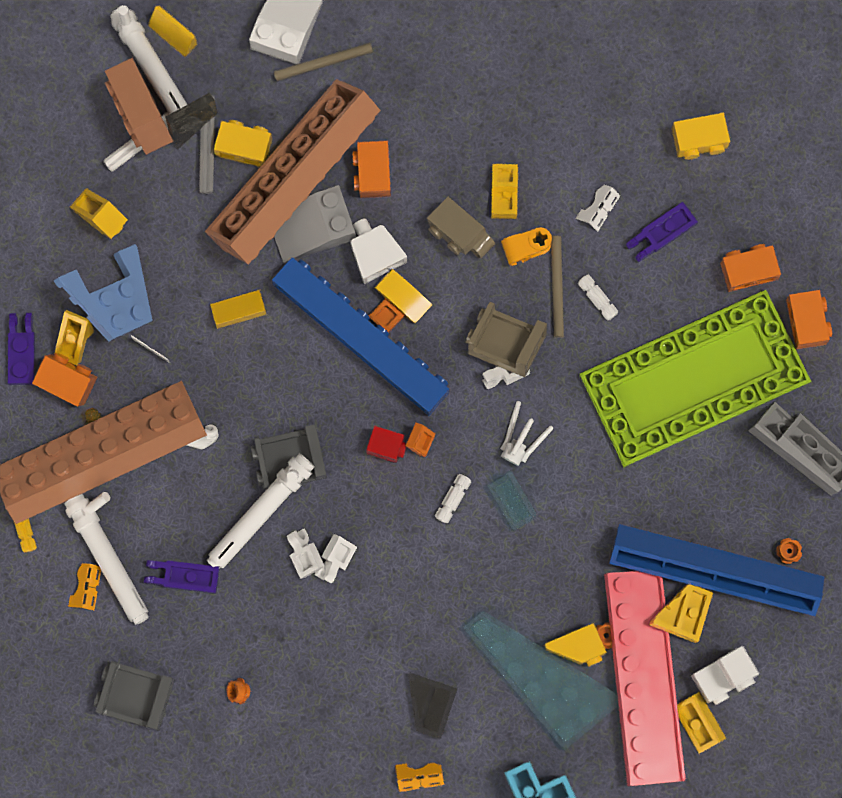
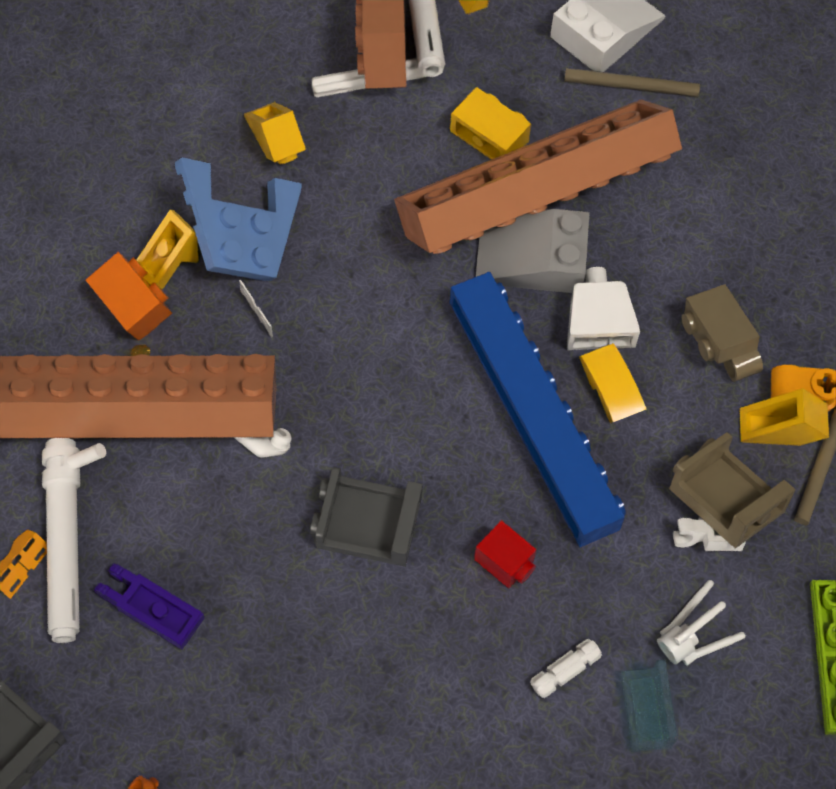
camera: 20 degrees right, 15 degrees down
dark purple hinge [8,313,35,385] -> none
clear smoke wing [165,93,218,149] -> none
light grey axle [199,95,215,194] -> none
white cylinder [207,453,314,569] -> none
yellow slope [210,290,267,329] -> none
white plate [287,529,325,579] -> none
white plate [315,534,357,583] -> none
orange brick [353,141,391,198] -> none
orange tile [369,298,405,333] -> none
orange tile [406,423,435,457] -> none
yellow slope [491,164,518,219] -> none
none -> yellow slope [740,388,829,446]

